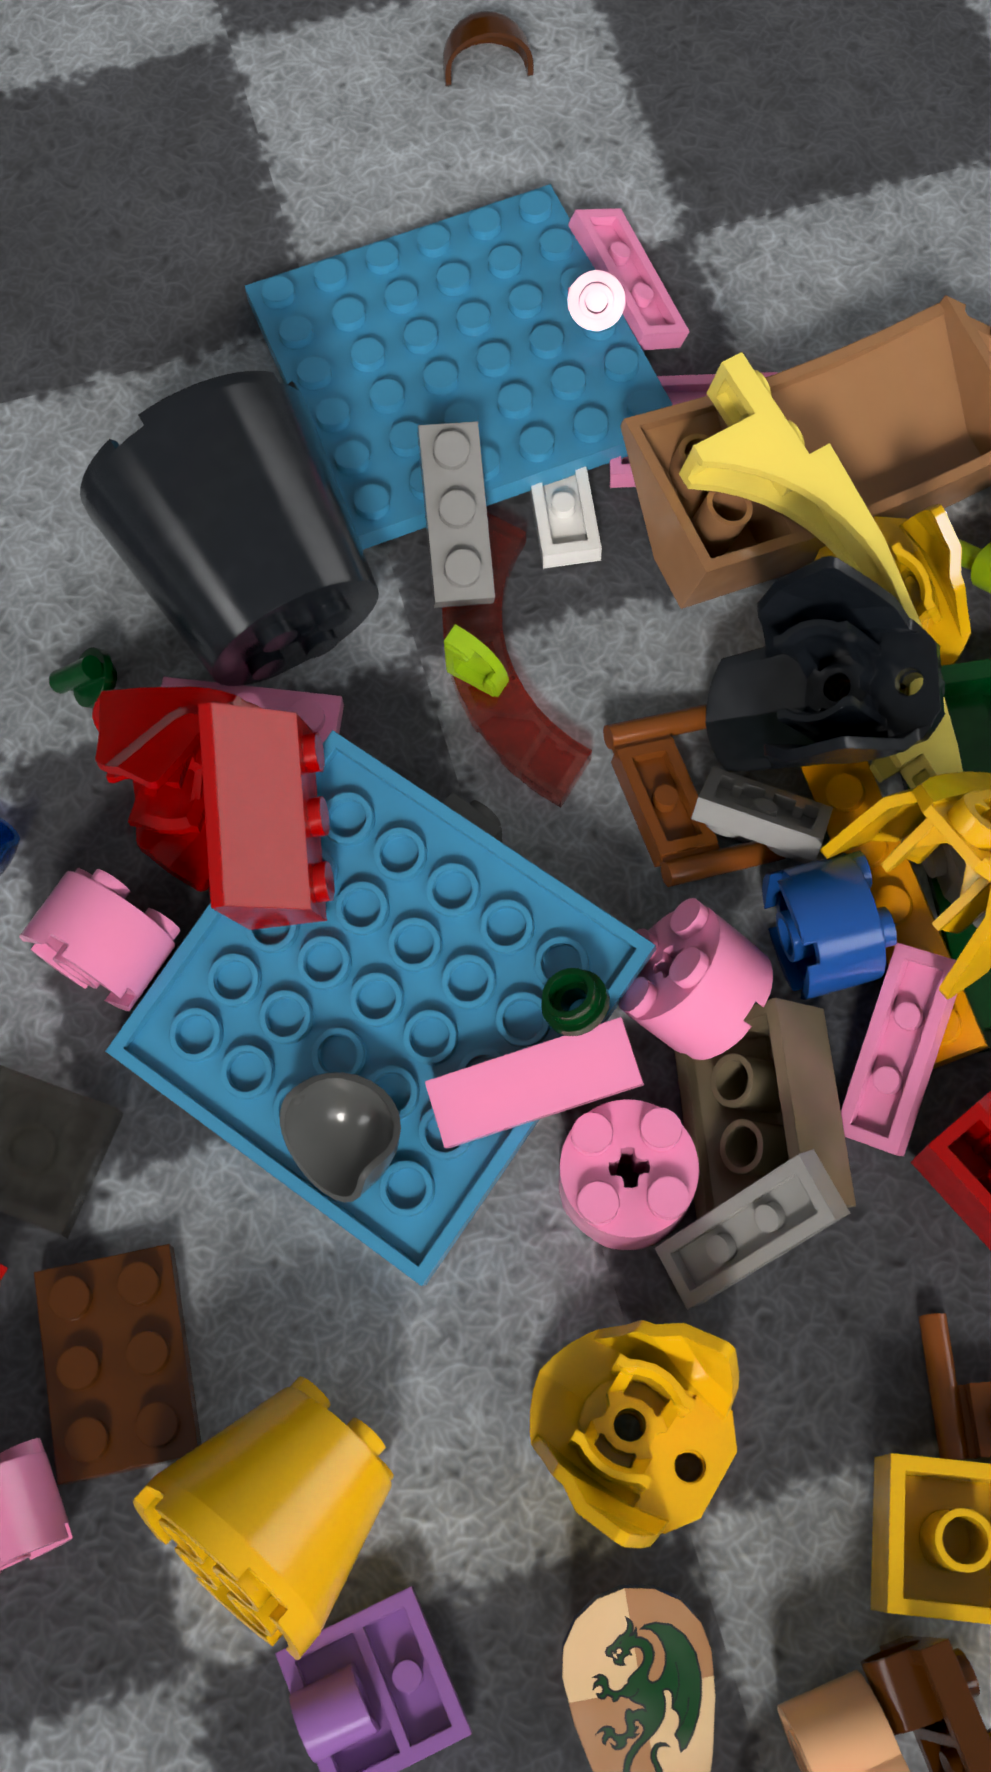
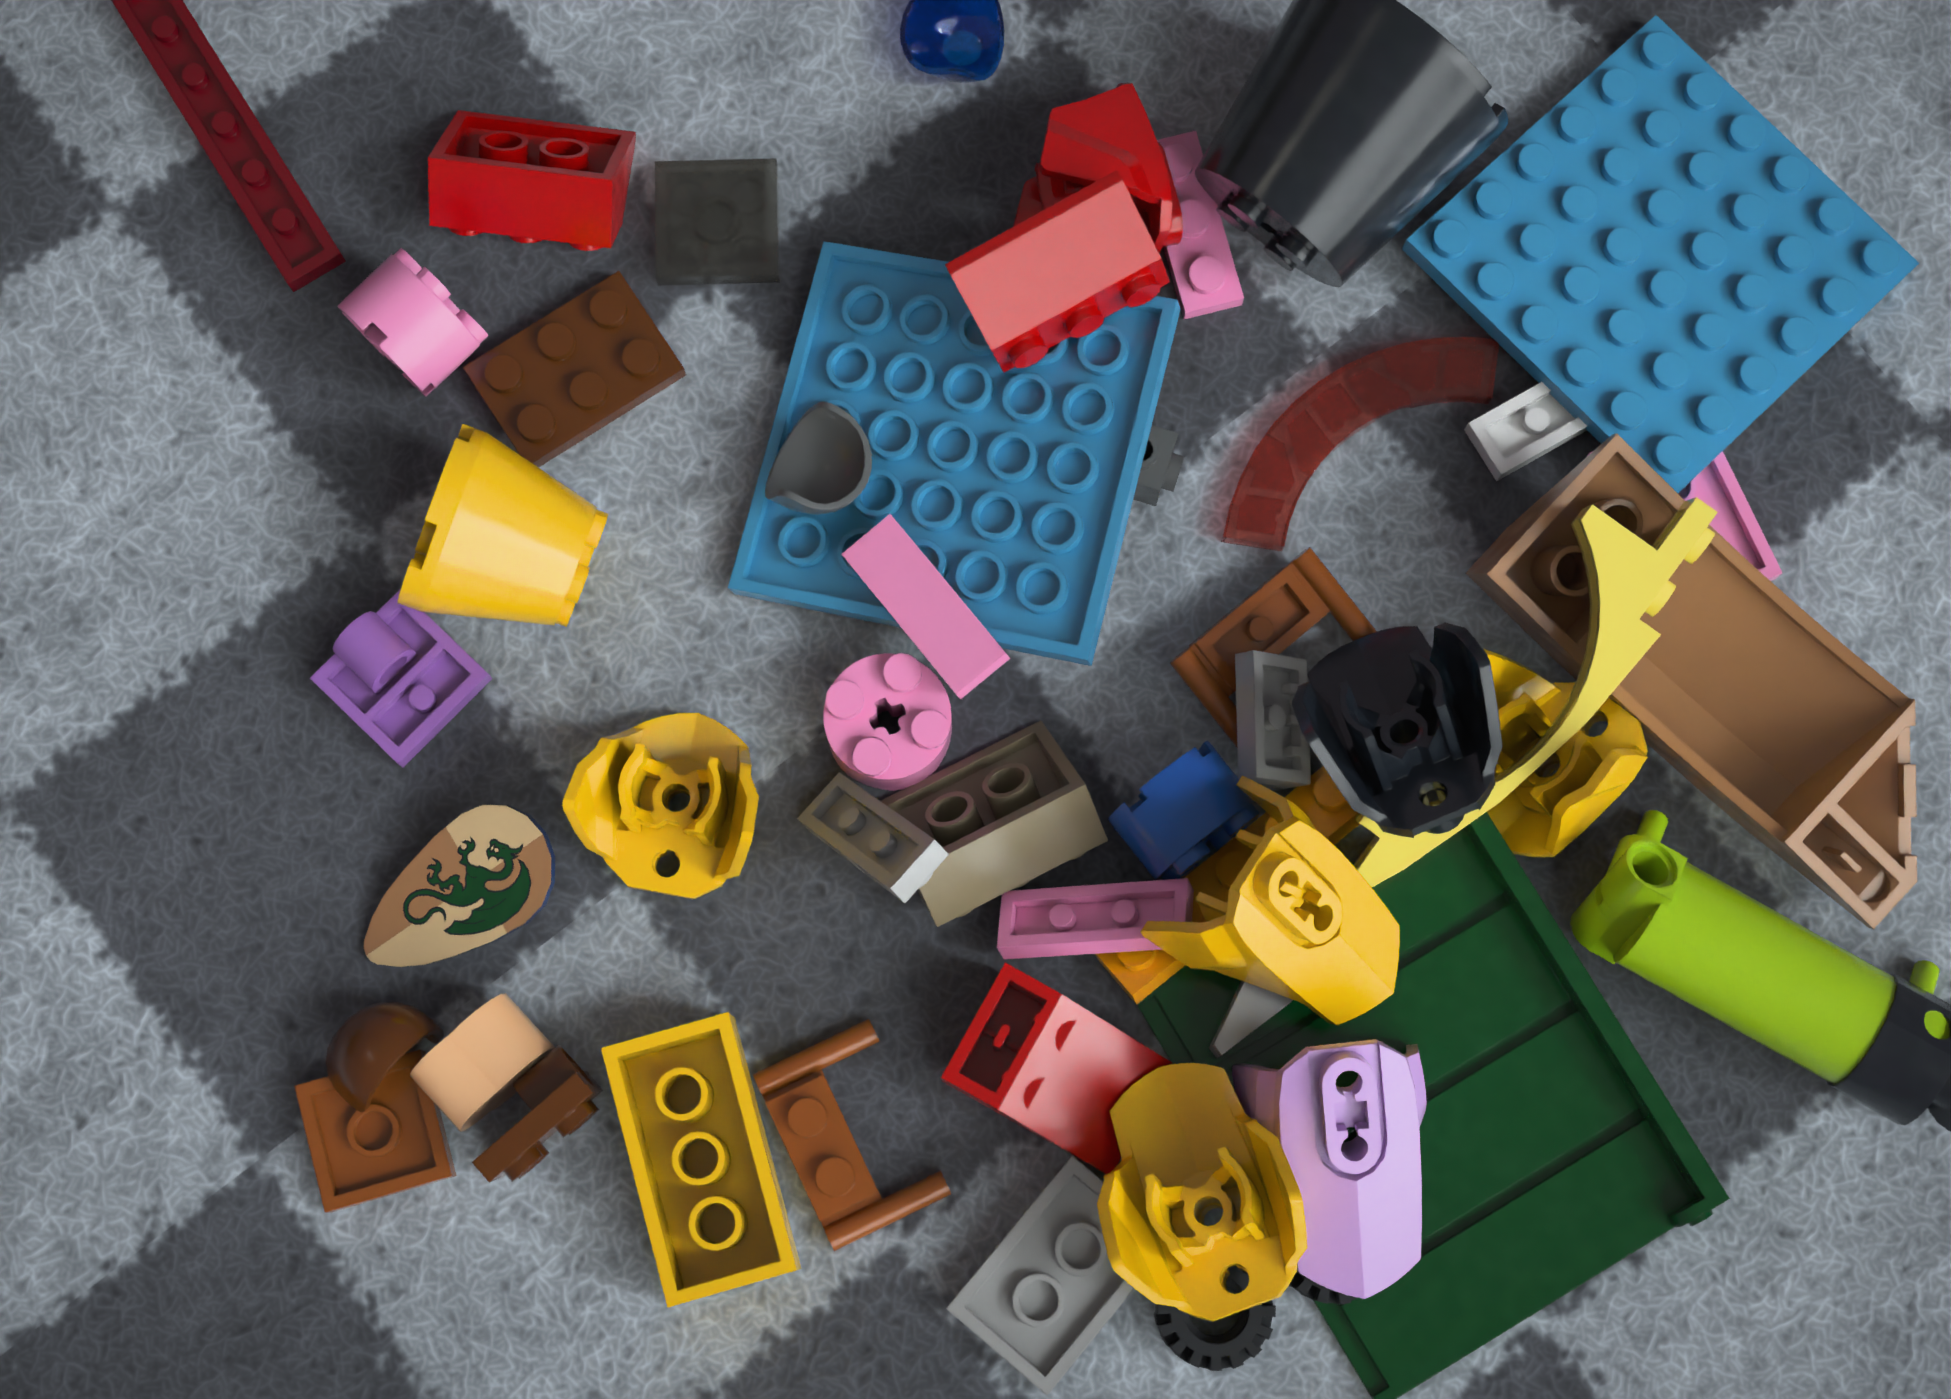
camera: 65 degrees right, 10 degrees up
bright pink brick [19,868,181,1011] -> none
dark green plate [49,647,117,709] -> none
light grey plate [417,421,495,608] -> none
lime tile [444,624,509,697] -> none
dark green plate [541,968,610,1036] -> none
bright pink plate [568,208,690,350] -> none
plate [568,270,625,331] -> none
bright pink brick [618,898,773,1060] -> none

